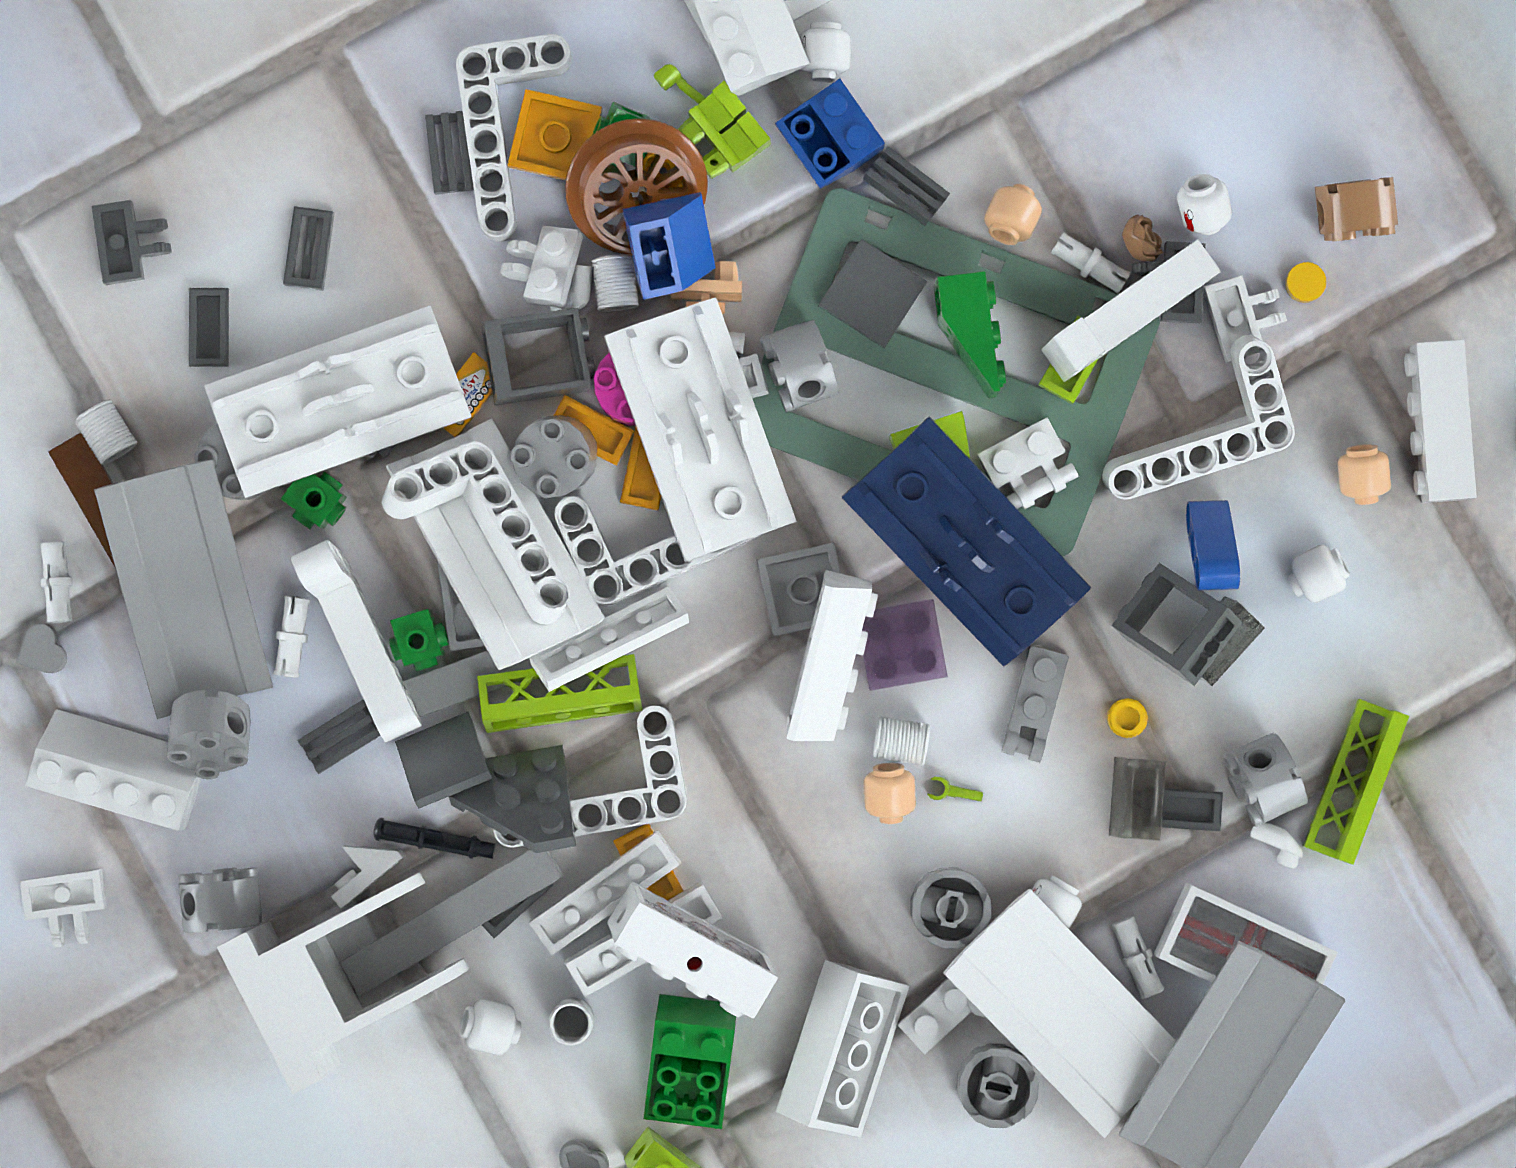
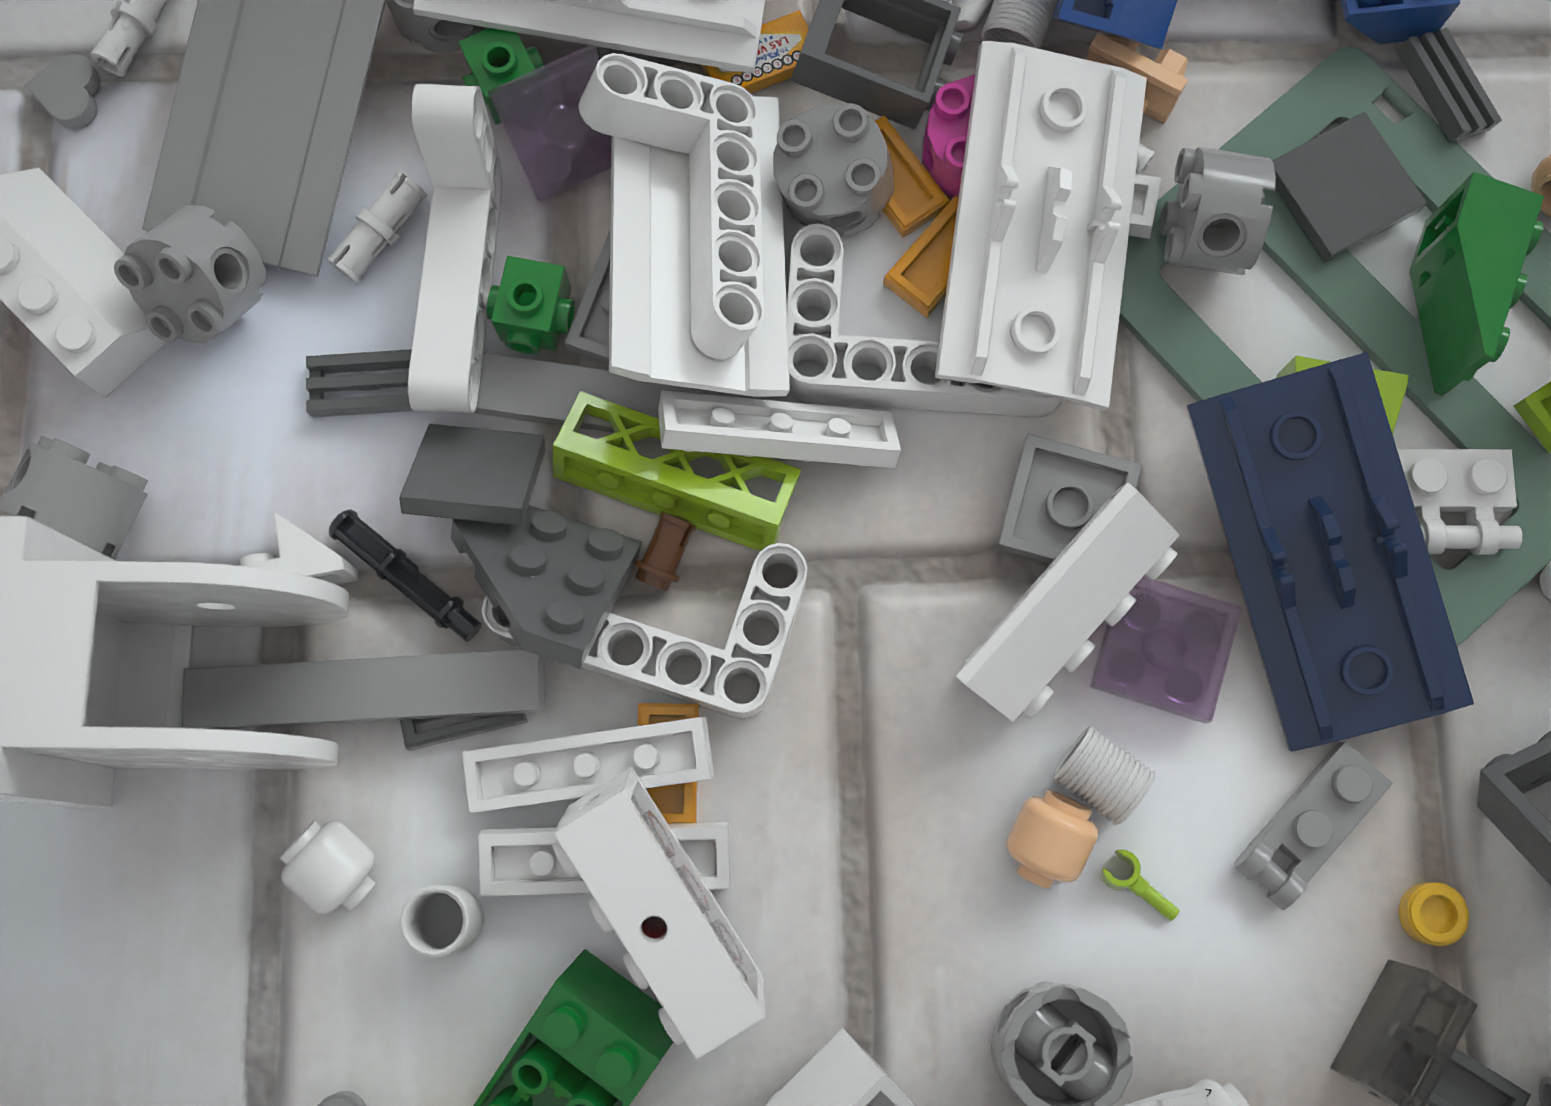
camera: 30 degrees right, 10 degrees down
none -> clear purple plate [487,44,612,201]
none -> reddish brown pin [634,511,697,591]

